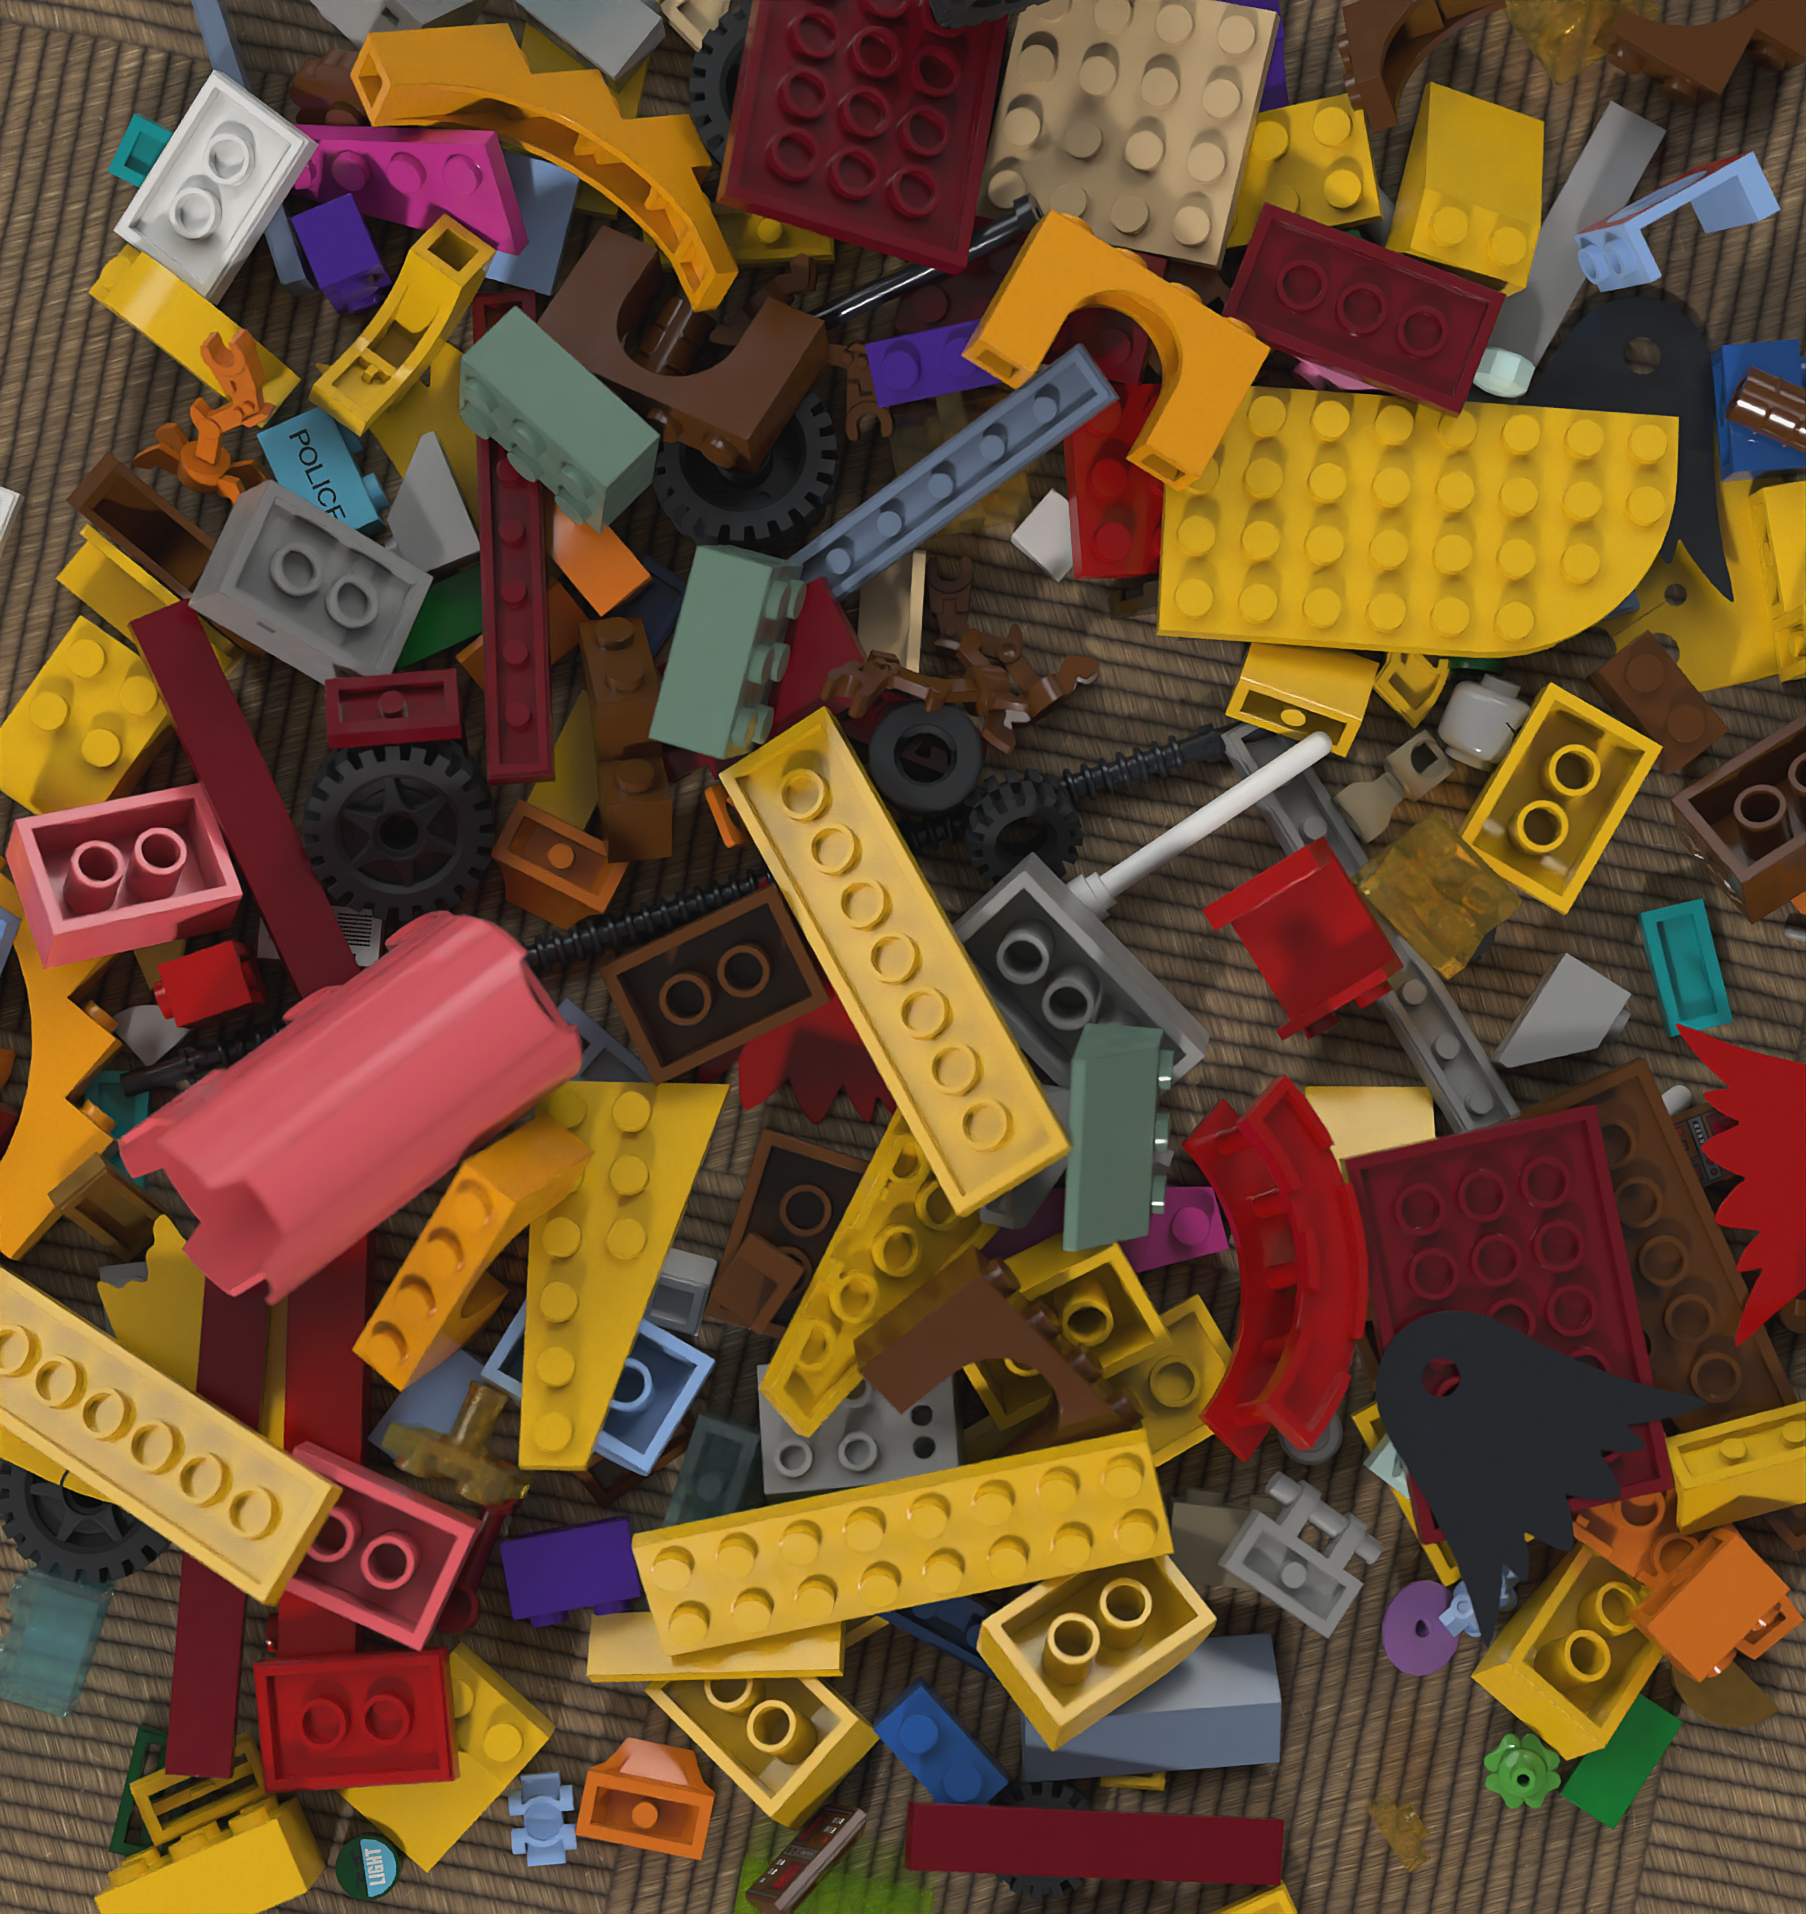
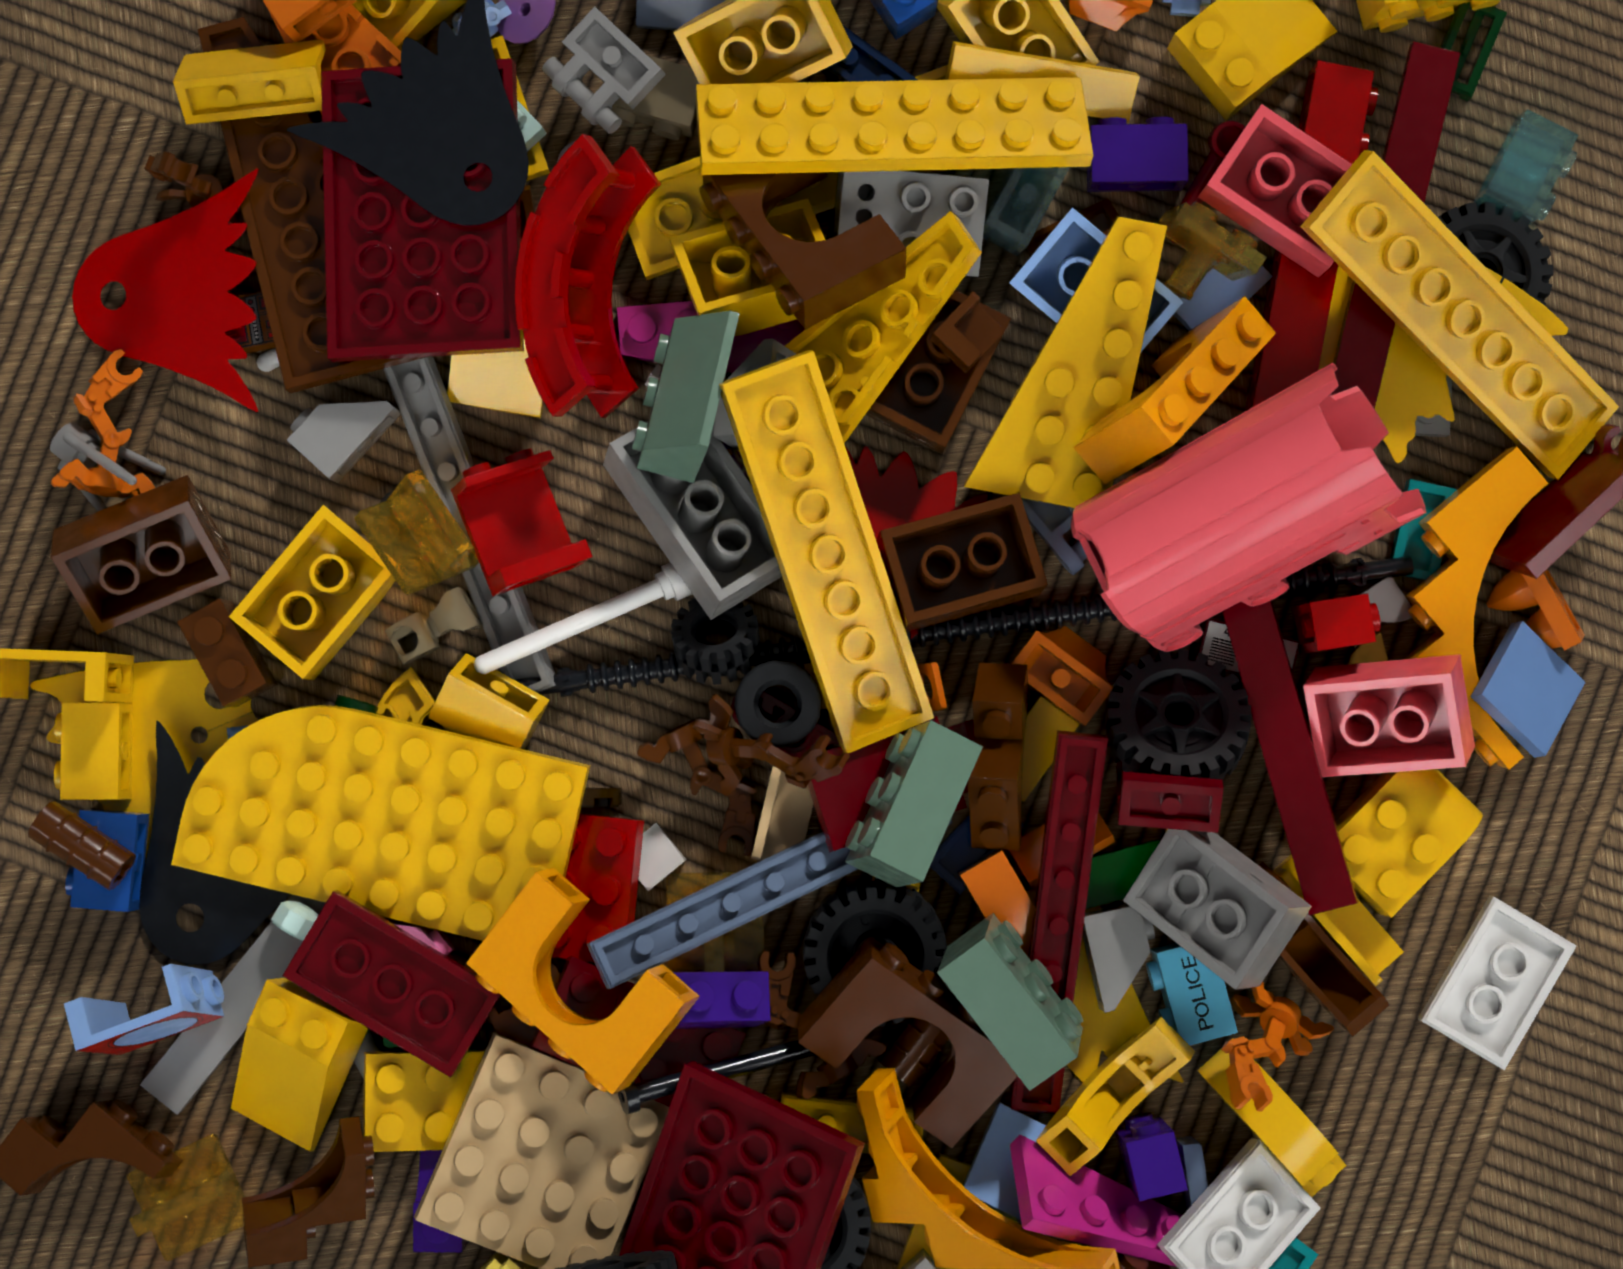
camera: 175 degrees left, 0 degrees up
pearl gold tile [47,1152,175,1263] -> none
yellow tile [129,1730,275,1847] -> none
red tile [253,1646,460,1794] -> none
white slope [643,1248,717,1337] -> none
light grey head [1438,672,1531,772] -> none
teal tile [1636,898,1733,1037] -> none

